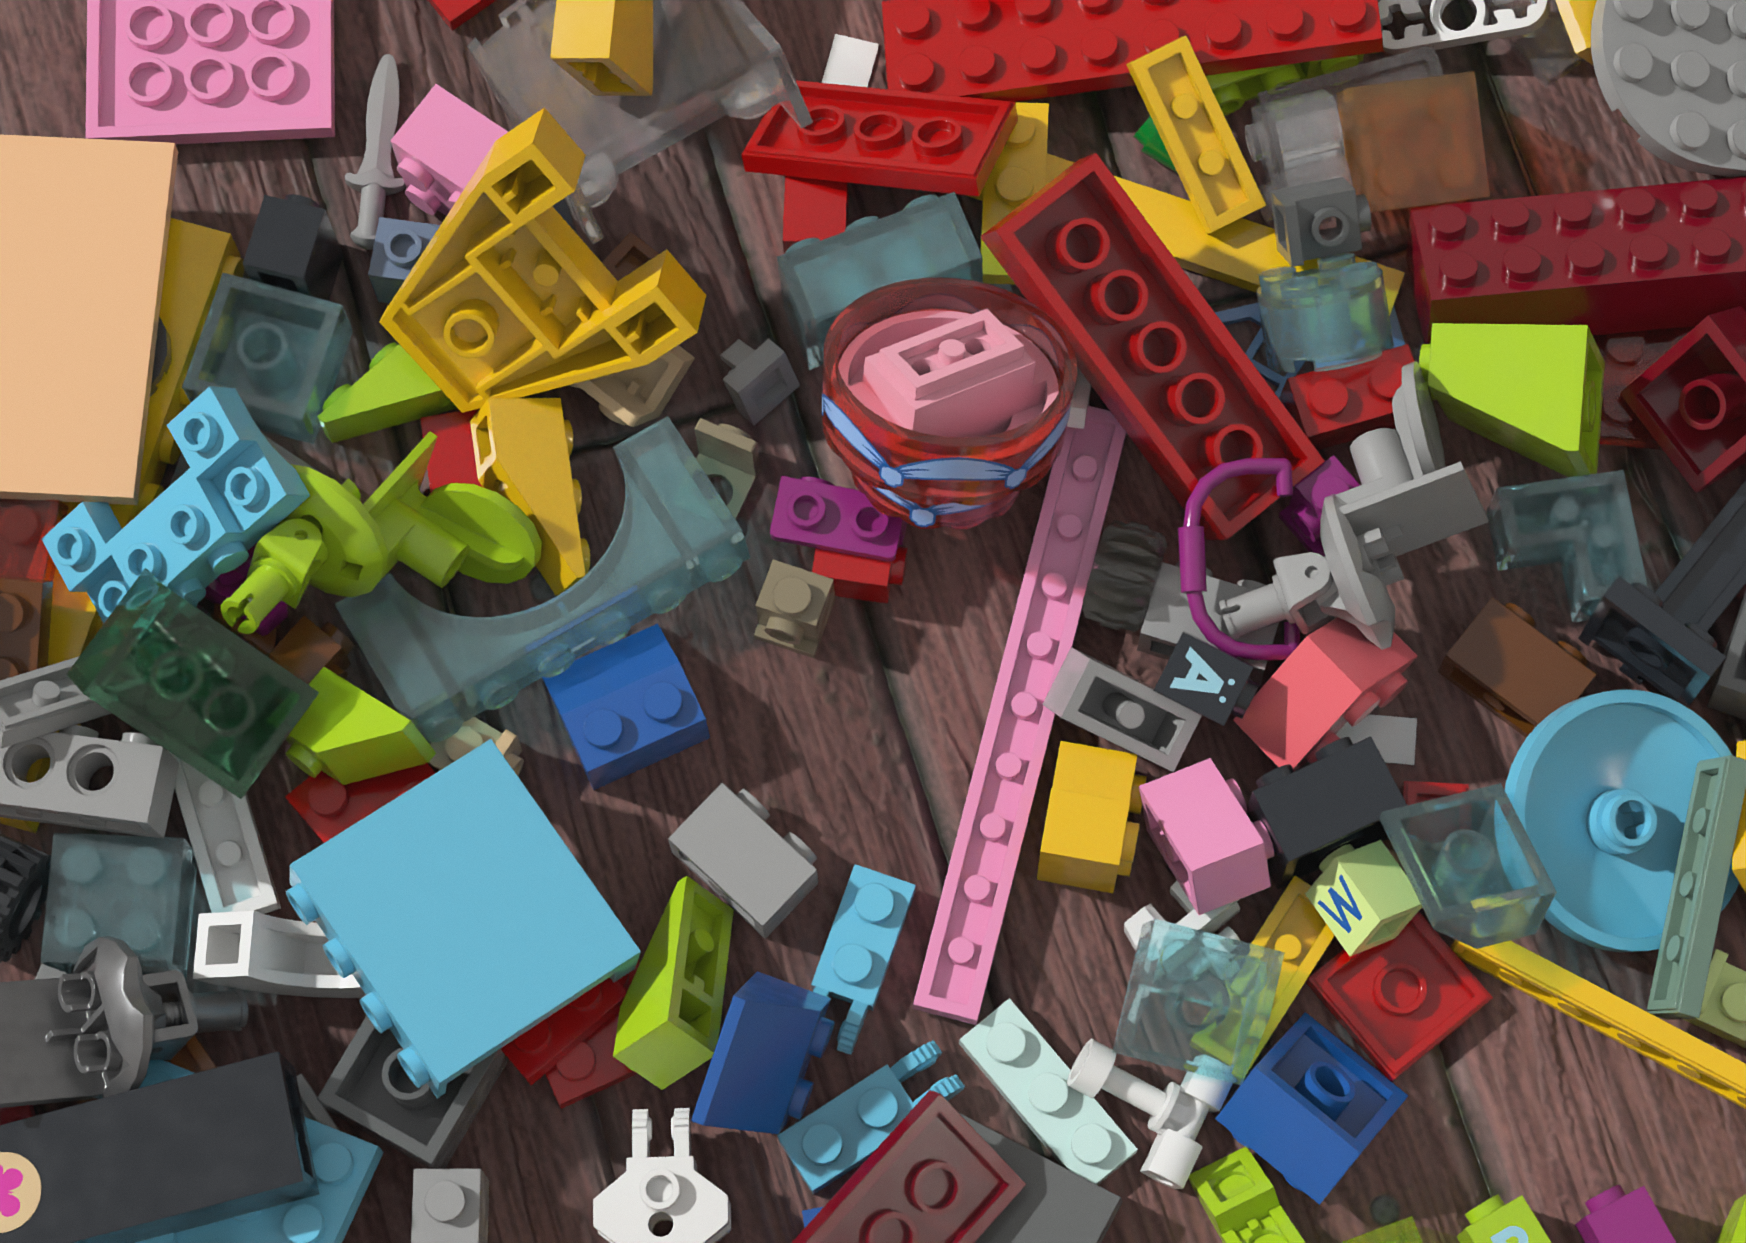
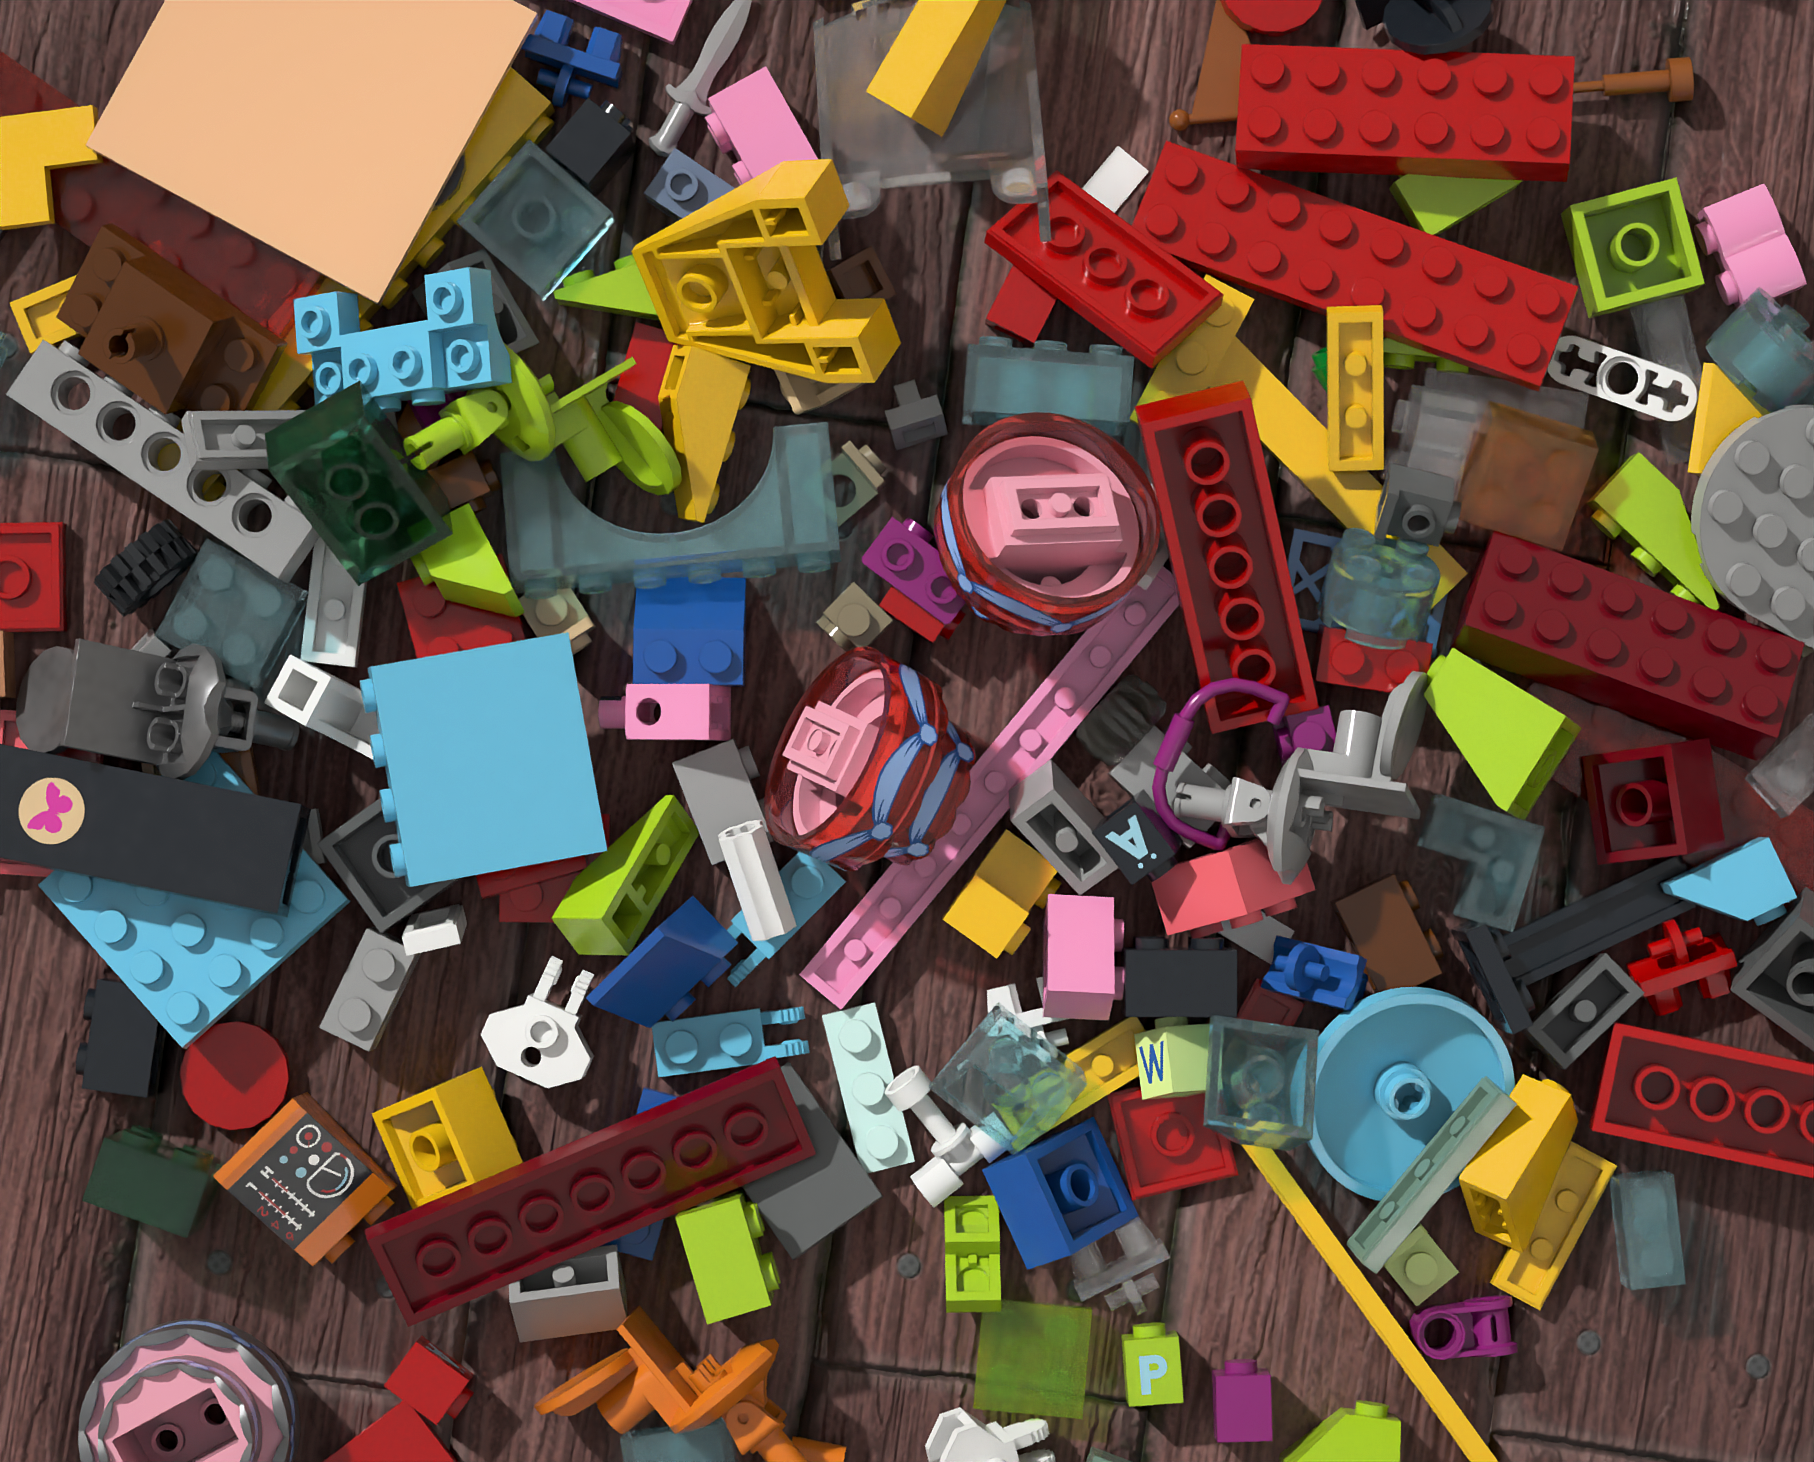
camera: 20 degrees right, 15 degrees up
none -> white tile [402,904,467,956]
none -> blue hips [521,10,623,108]
none -> bright pink torso [598,684,731,741]
none -> white axle [718,820,797,941]
none -> piece [764,646,976,872]
none -> clear hips [1069,1217,1170,1315]
none -> blue hips [1261,935,1368,1012]
none -> lime slope [1586,452,1719,610]

